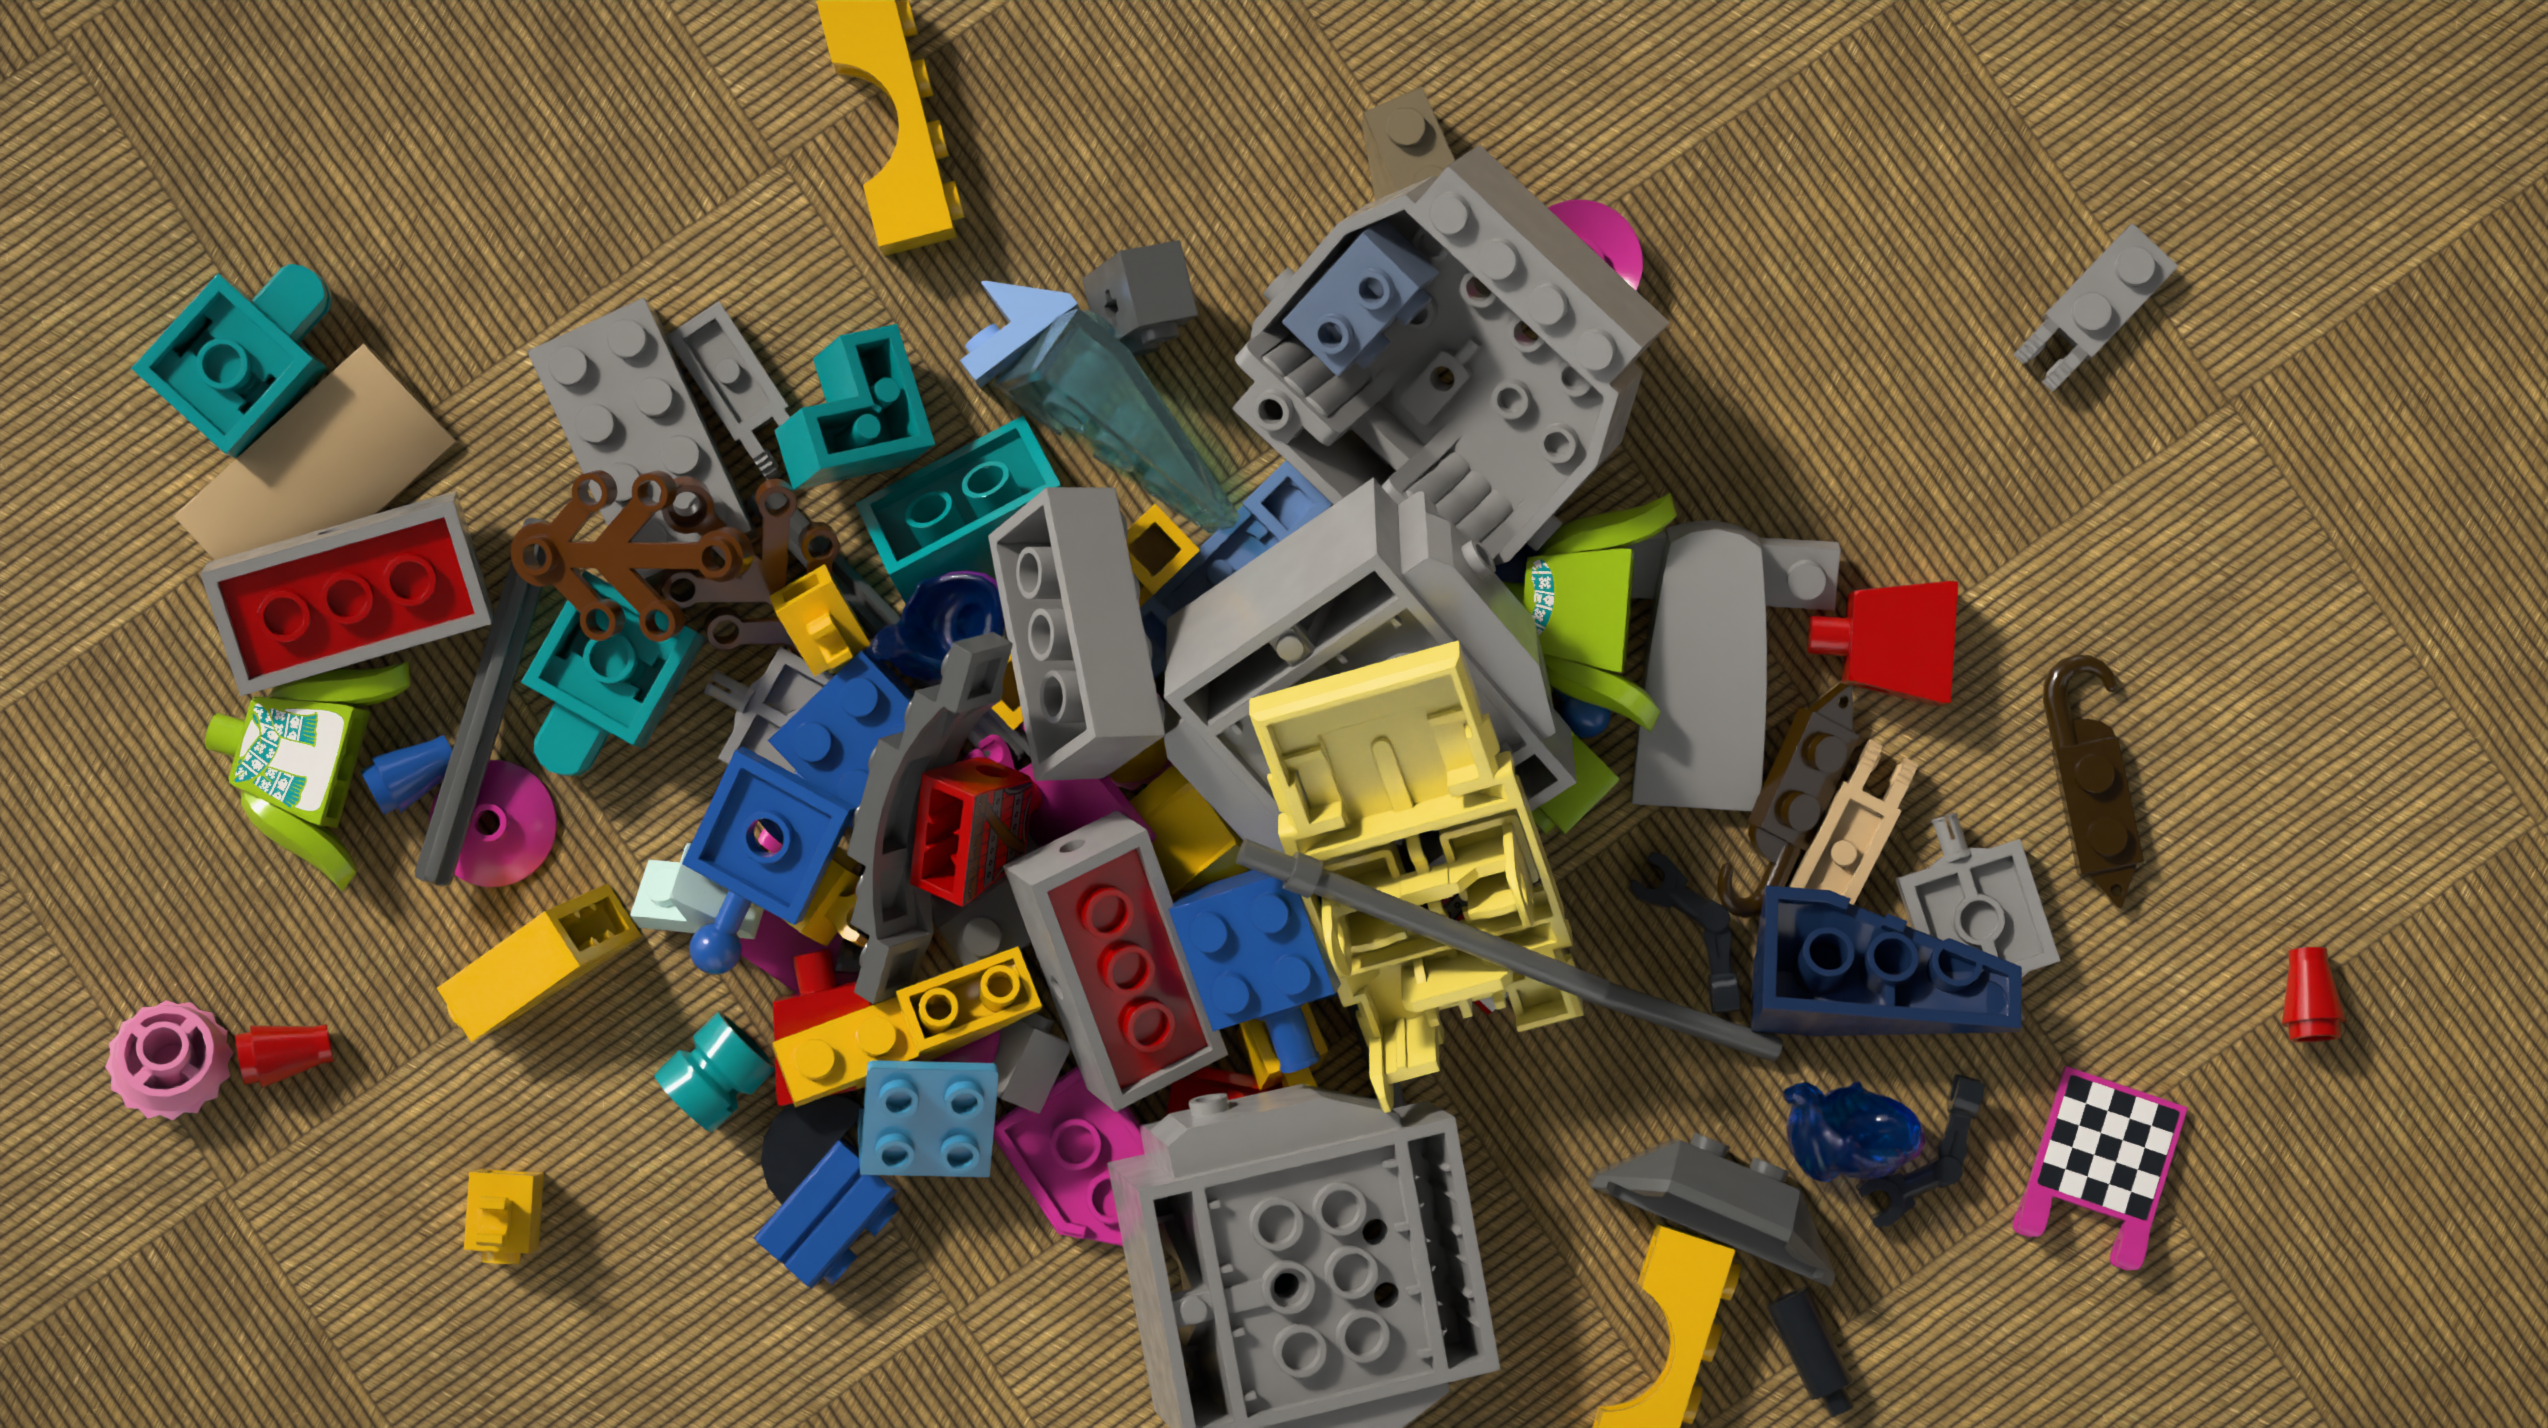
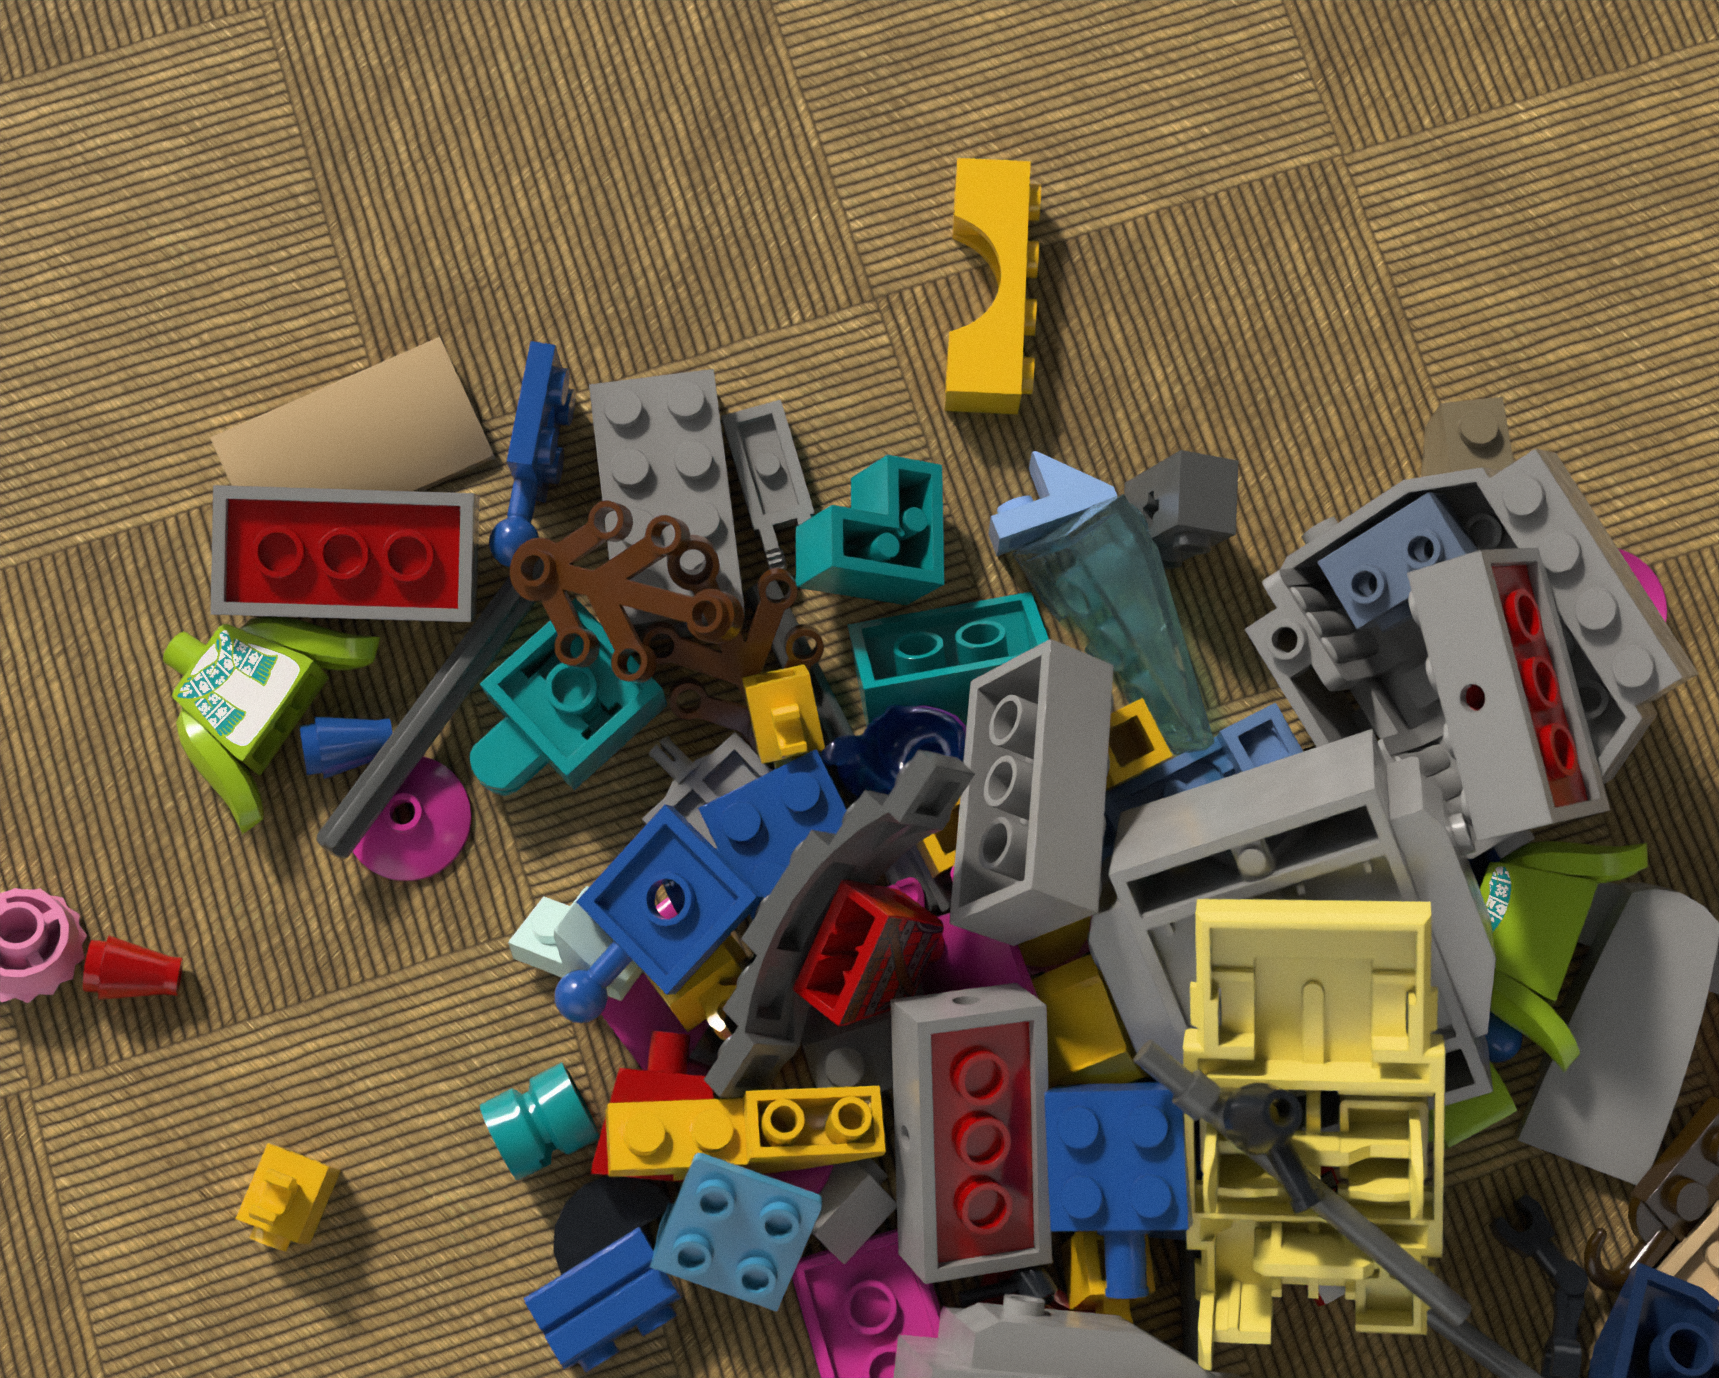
camera: 15 degrees right, 10 degrees down
teal brick [131,264,333,459] -> none
yellow slope [437,883,642,1042] -> none
none -> blue plate [489,341,576,567]
none -> black hand [958,1265,1058,1308]
none -> black bar [1223,1083,1326,1213]
none -> light grey brick [1407,548,1610,841]

